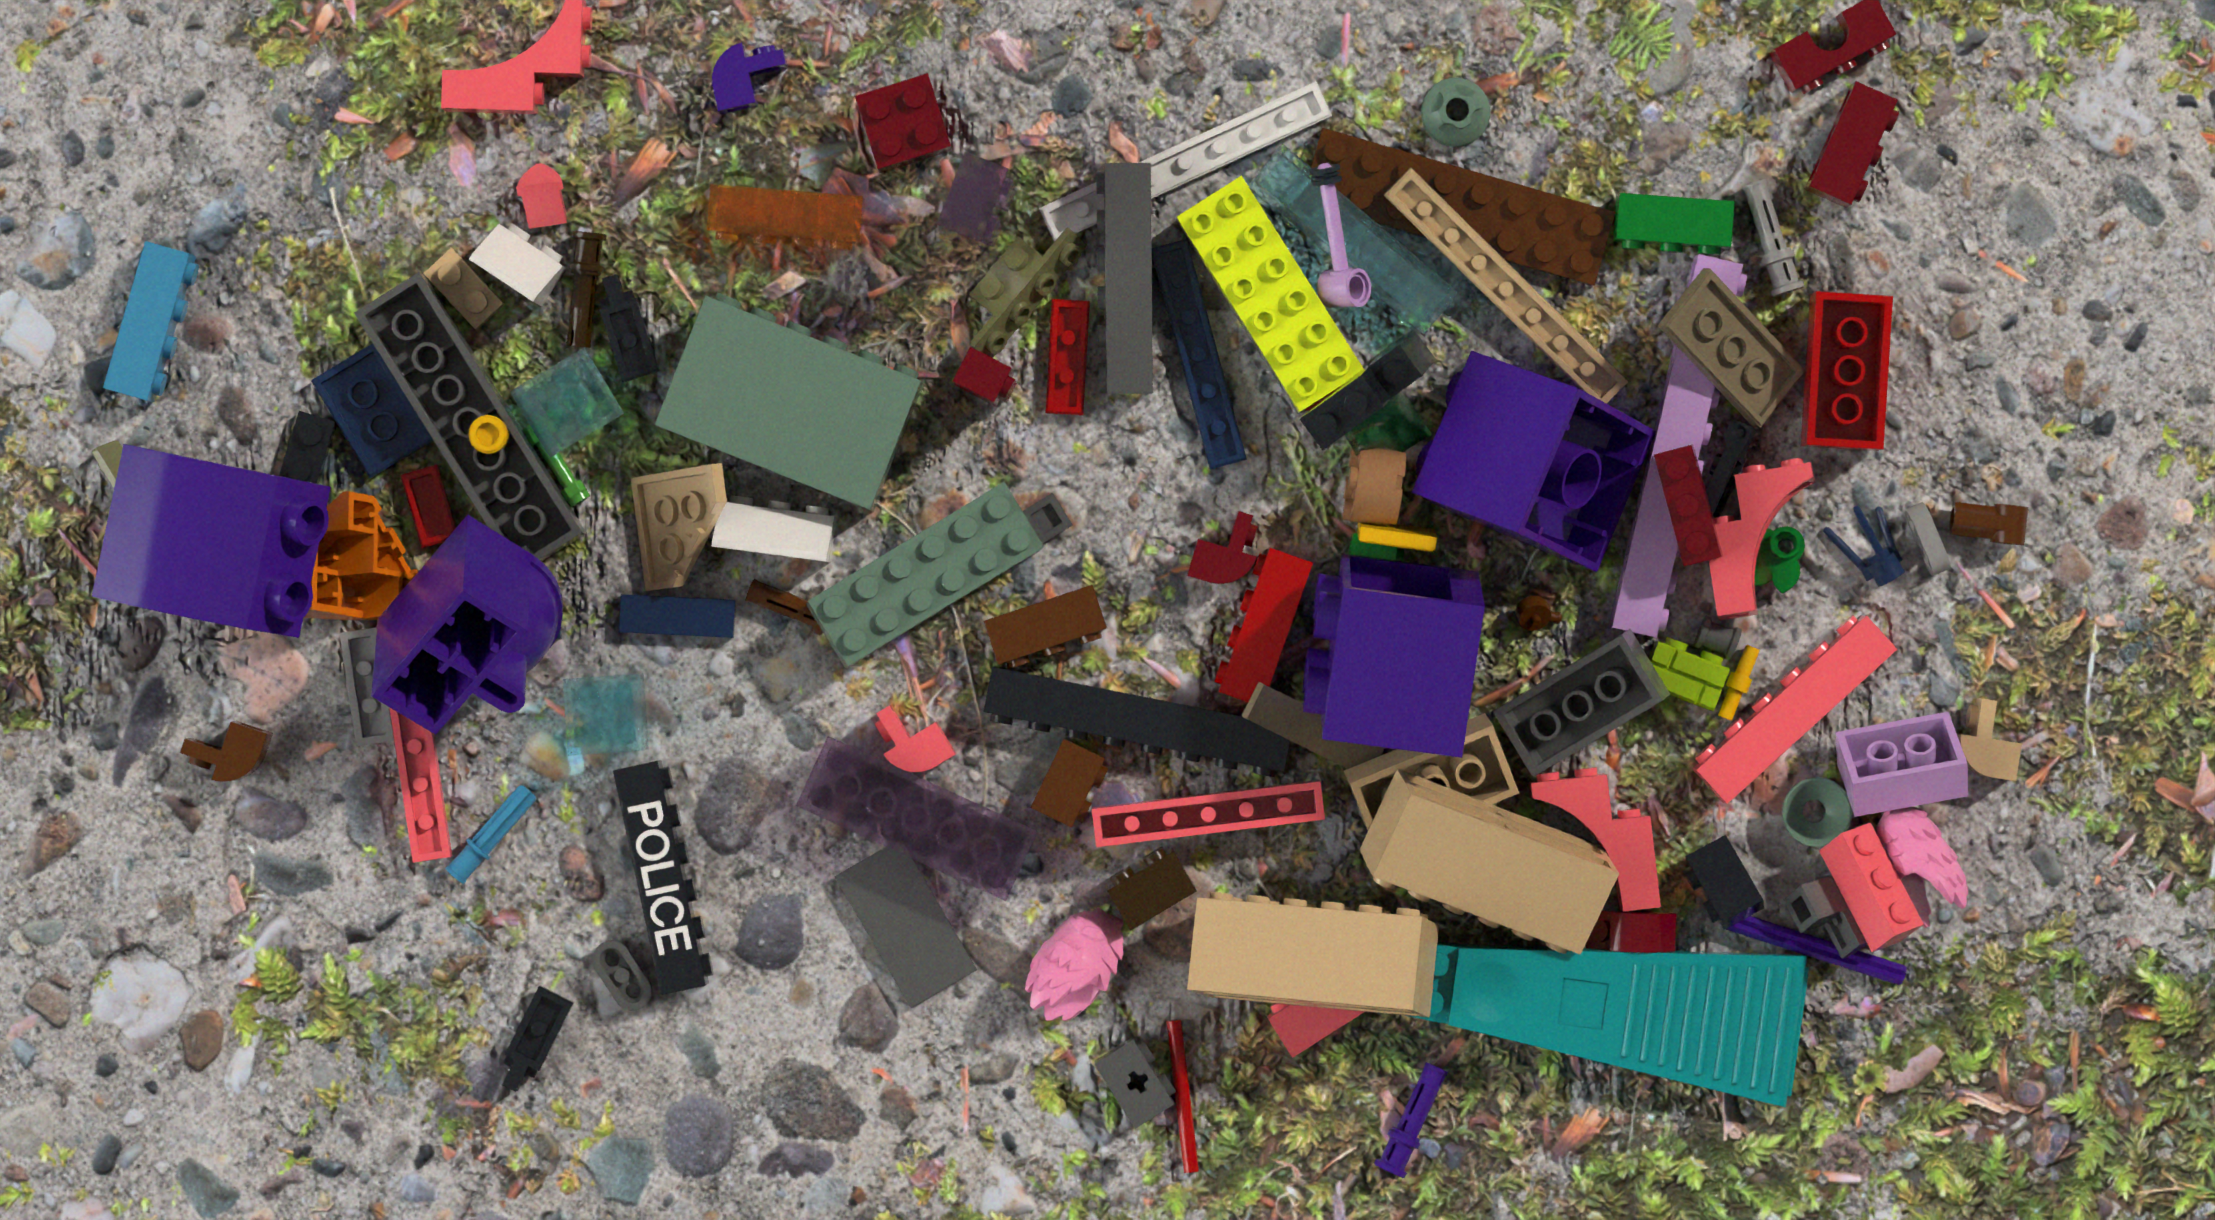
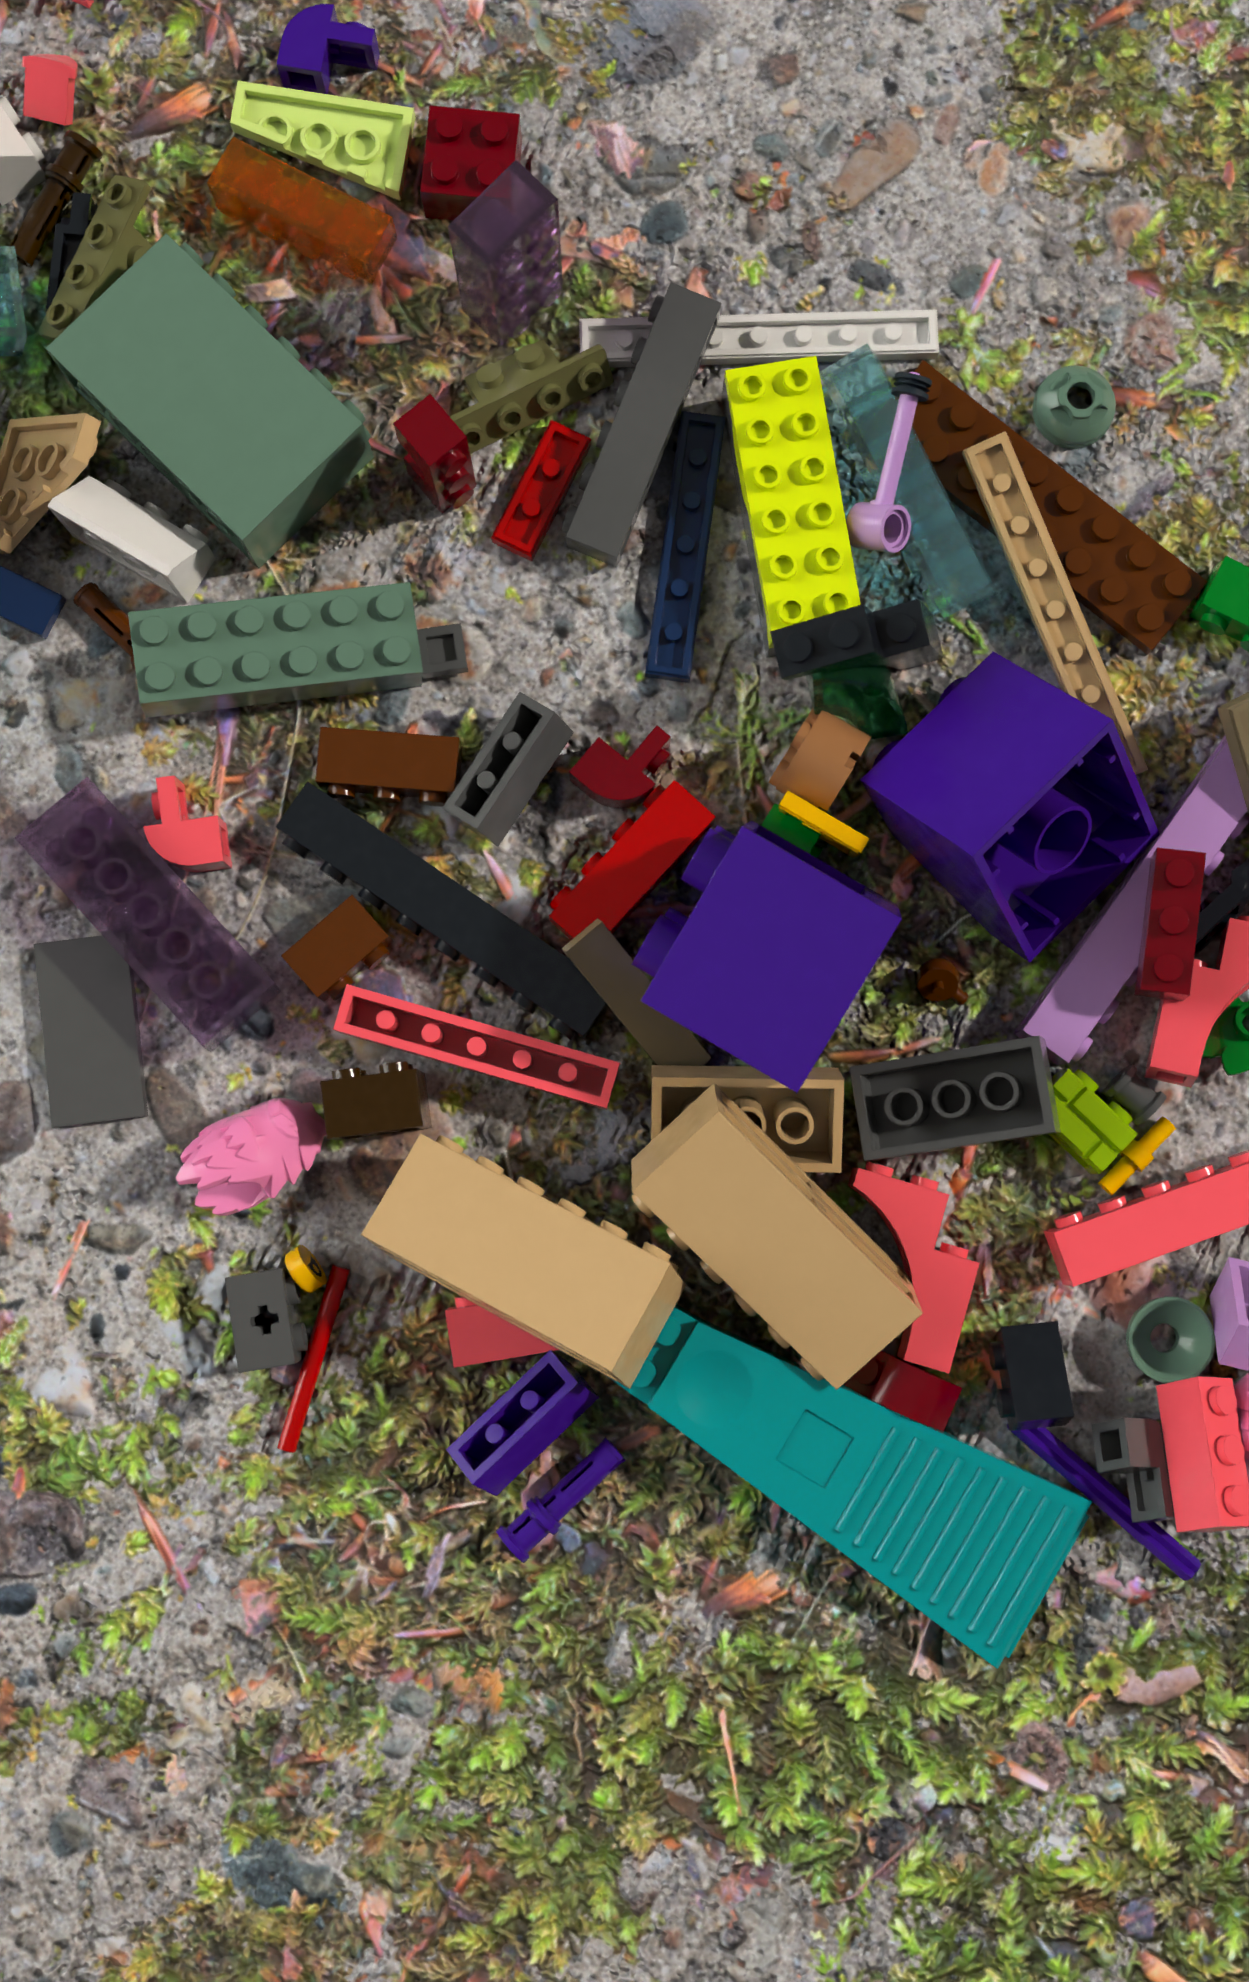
camera: 20 degrees right, 5 degrees down
none -> olive bracket [38,175,152,341]
none -> yellowish green wing [230,81,416,201]
none -> yellow tile [284,1245,327,1293]
none -> dark grey brick [443,692,574,847]
none -> dark purple brick [446,1350,599,1496]

